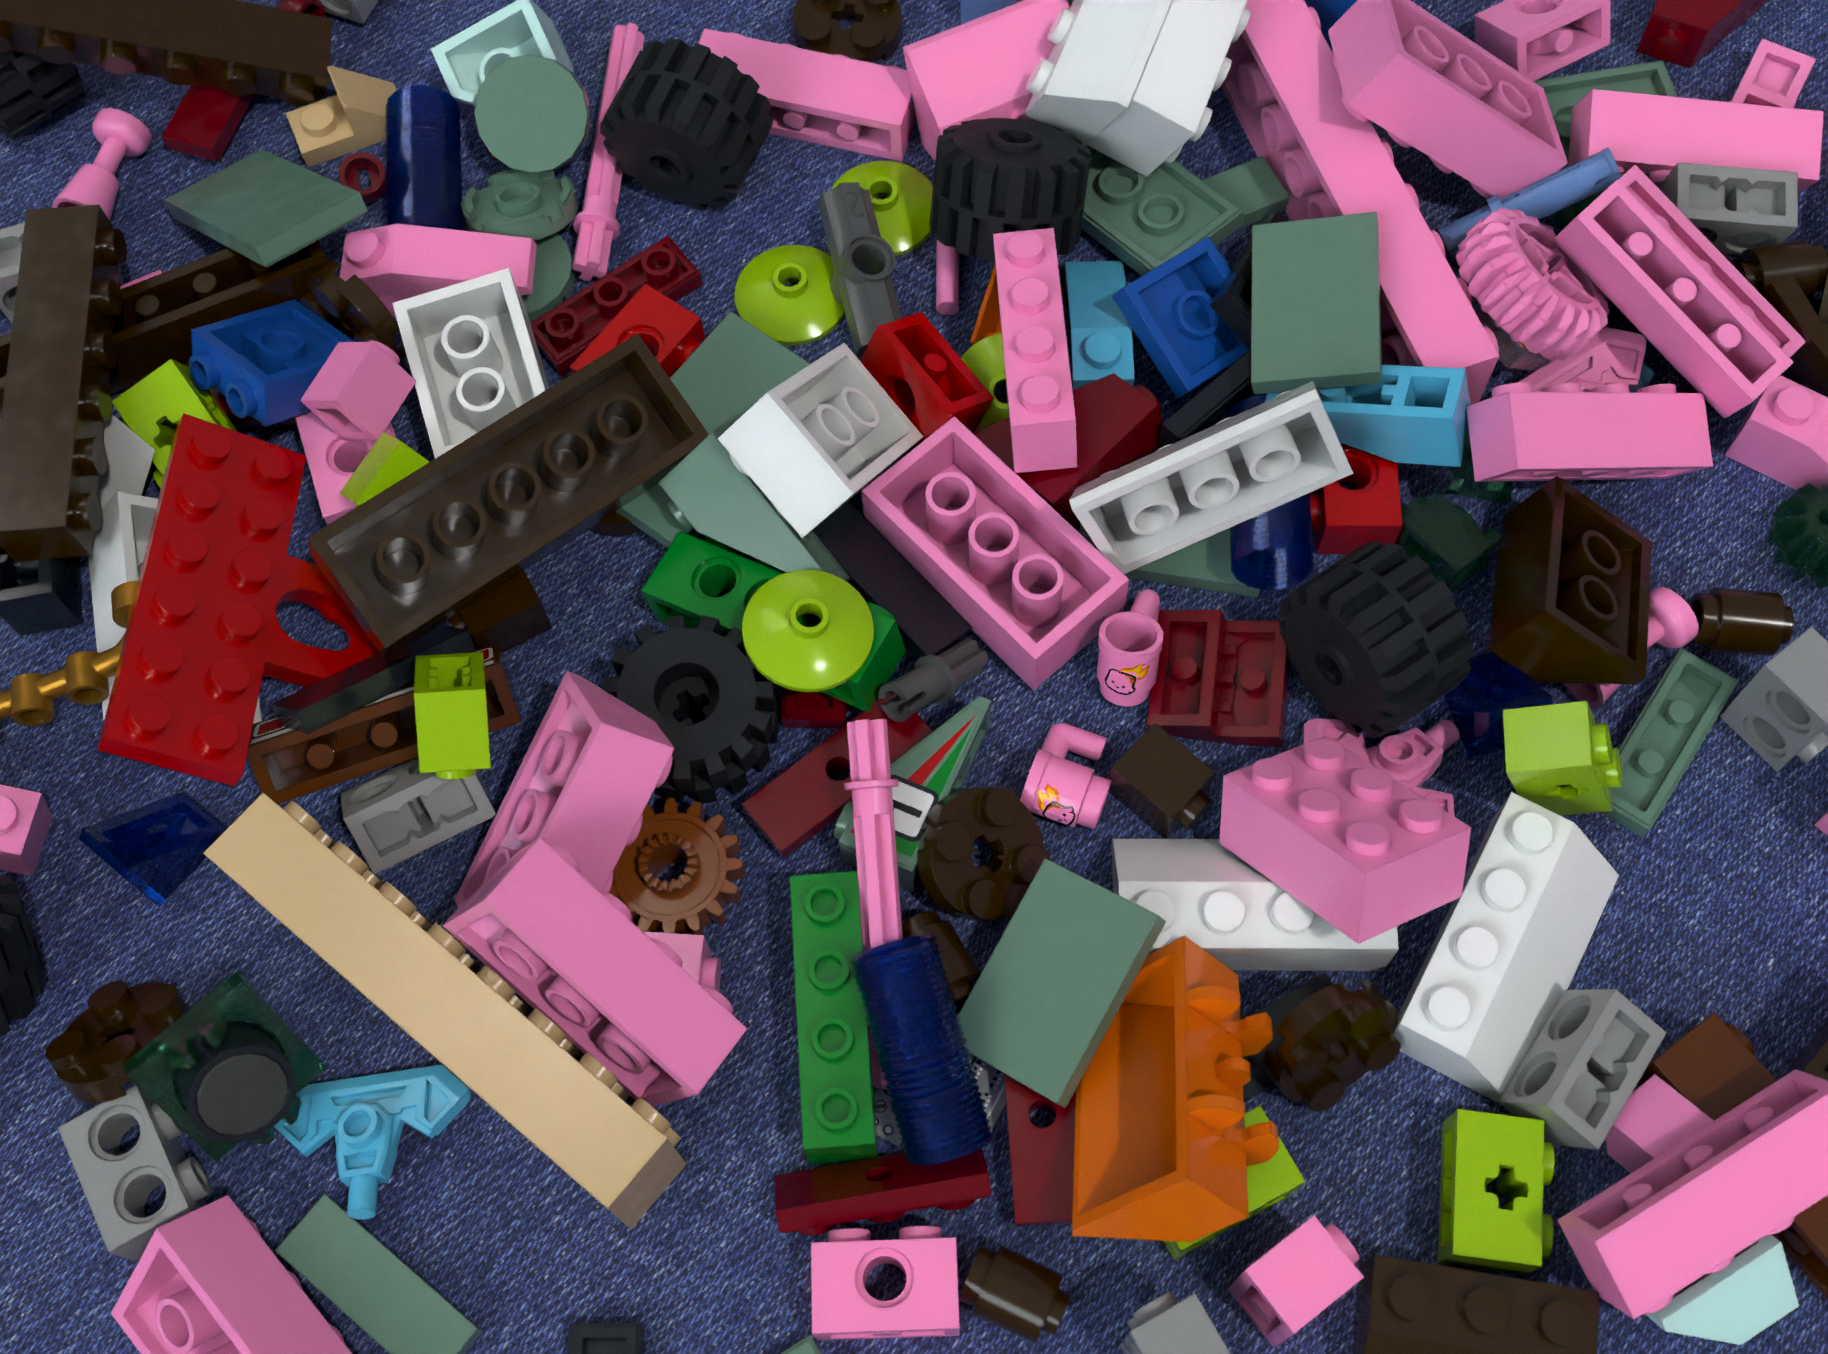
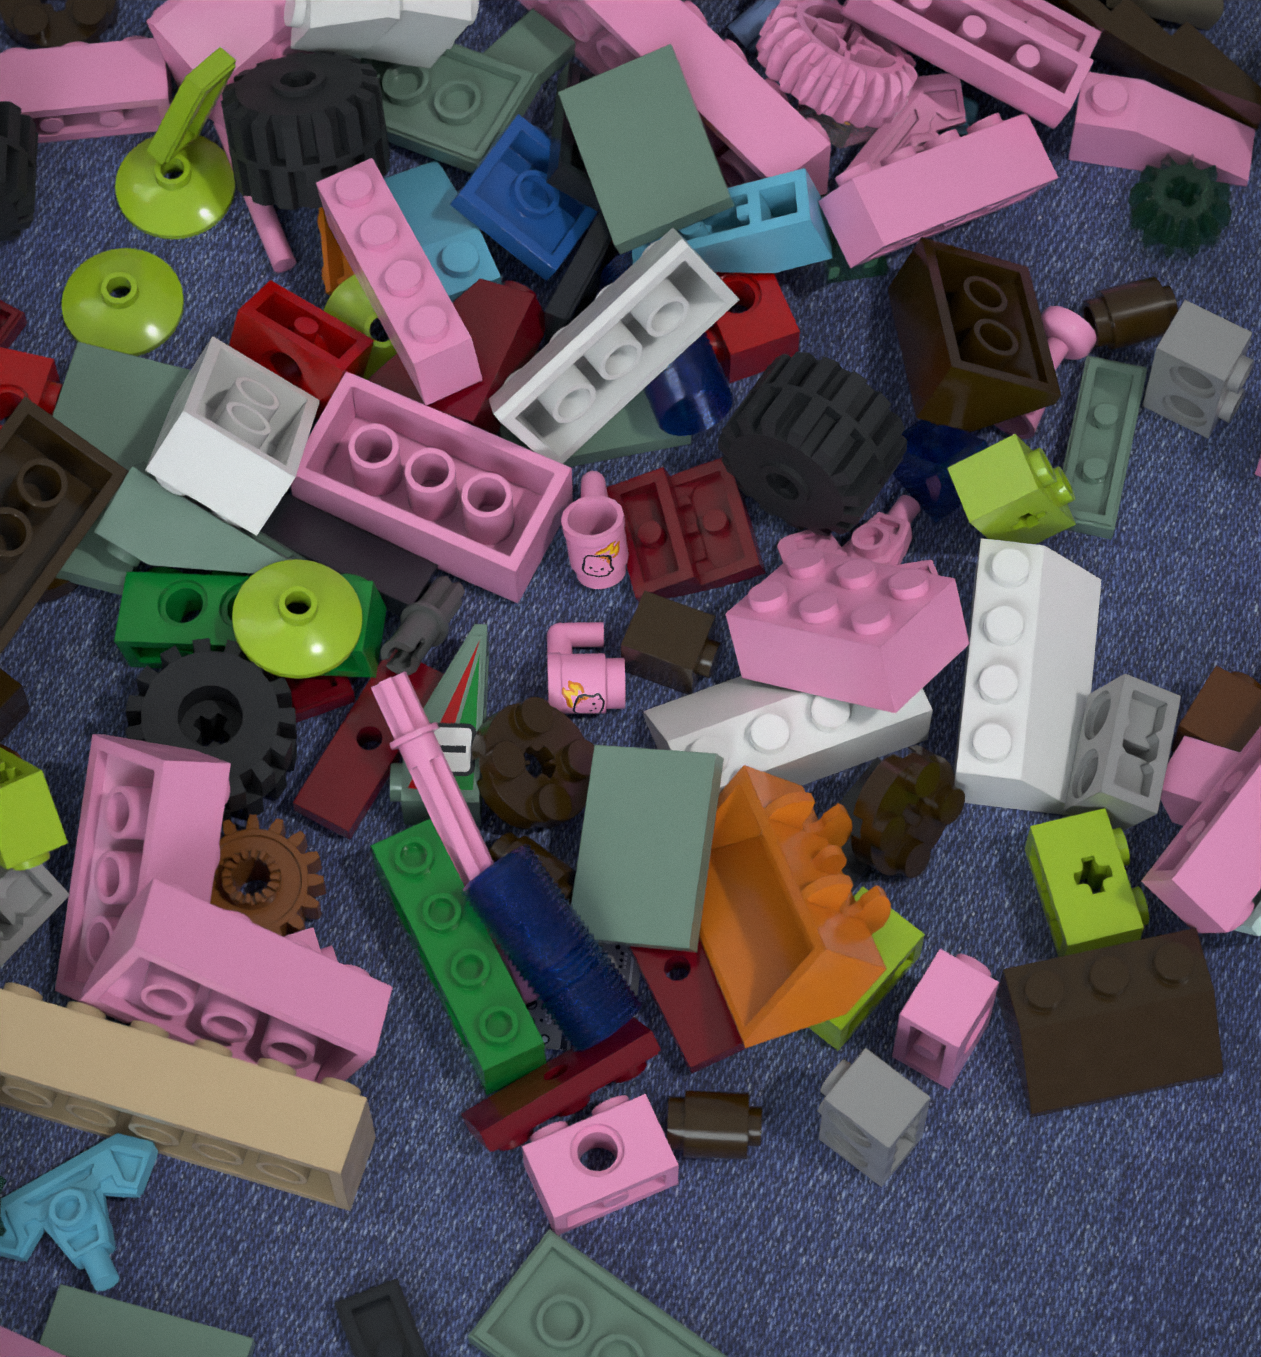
camera: 25 degrees left, 0 degrees up
dark grey piece [817,182,902,357] -> none
clear green brick [1395,492,1502,593] -> none
none -> lime tile [147,47,236,165]

